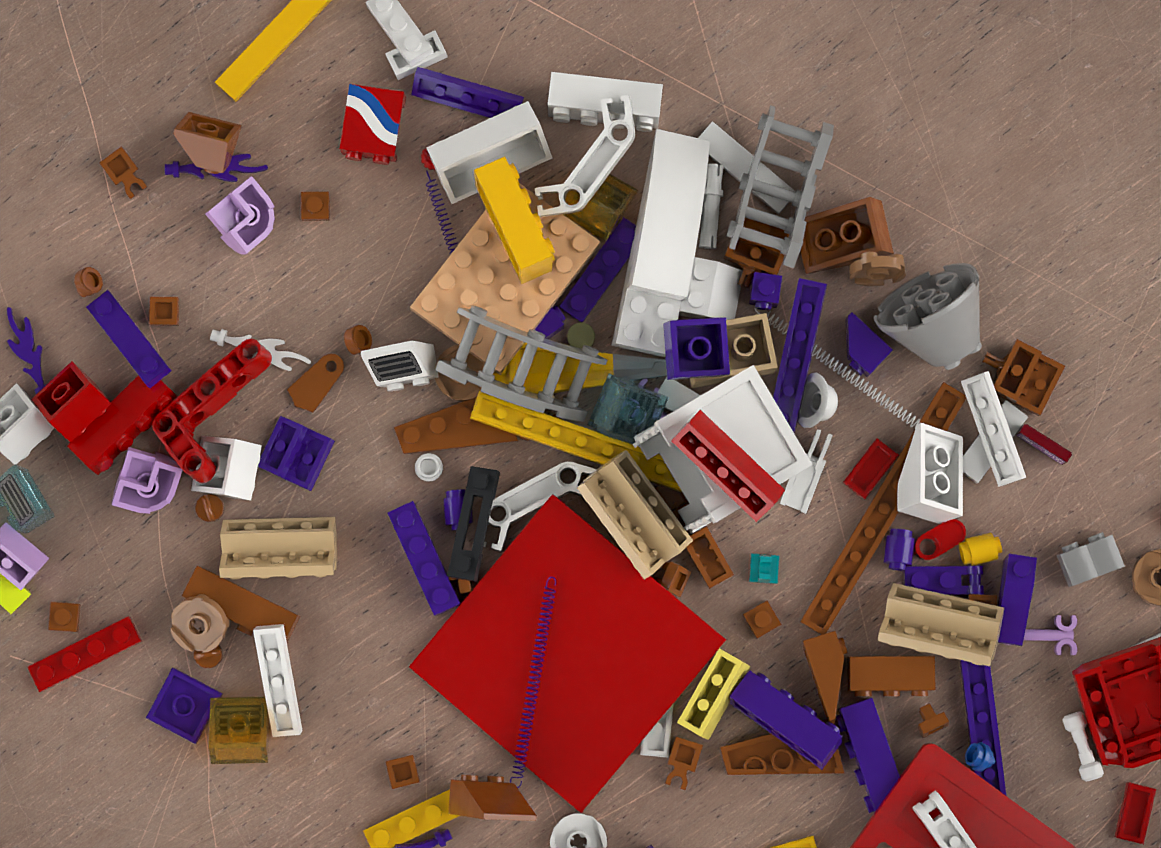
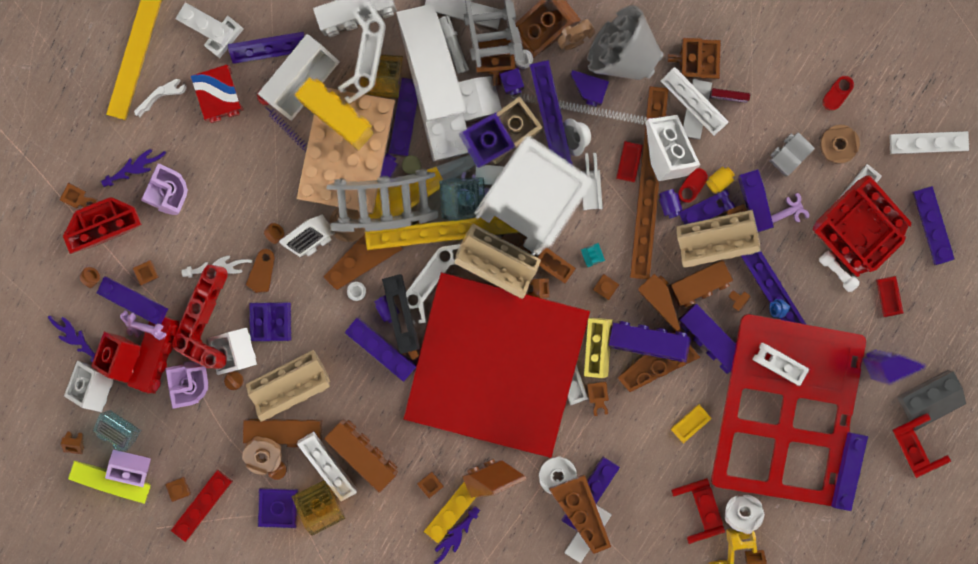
camera: 30 degrees left, 5 degrees up
dark orange slope [173,112,242,174] -> none
dark orange plate [301,191,330,221] -> none
dark purple piece [510,577,556,788] -> none
red brick [671,409,785,522] -> none
none -> red wedge [63,197,142,254]
none -> lavender bar [120,310,167,340]
none -> white arm [134,79,186,118]
none -> dark orange brick [324,419,398,493]
none -> white plate [514,49,533,69]

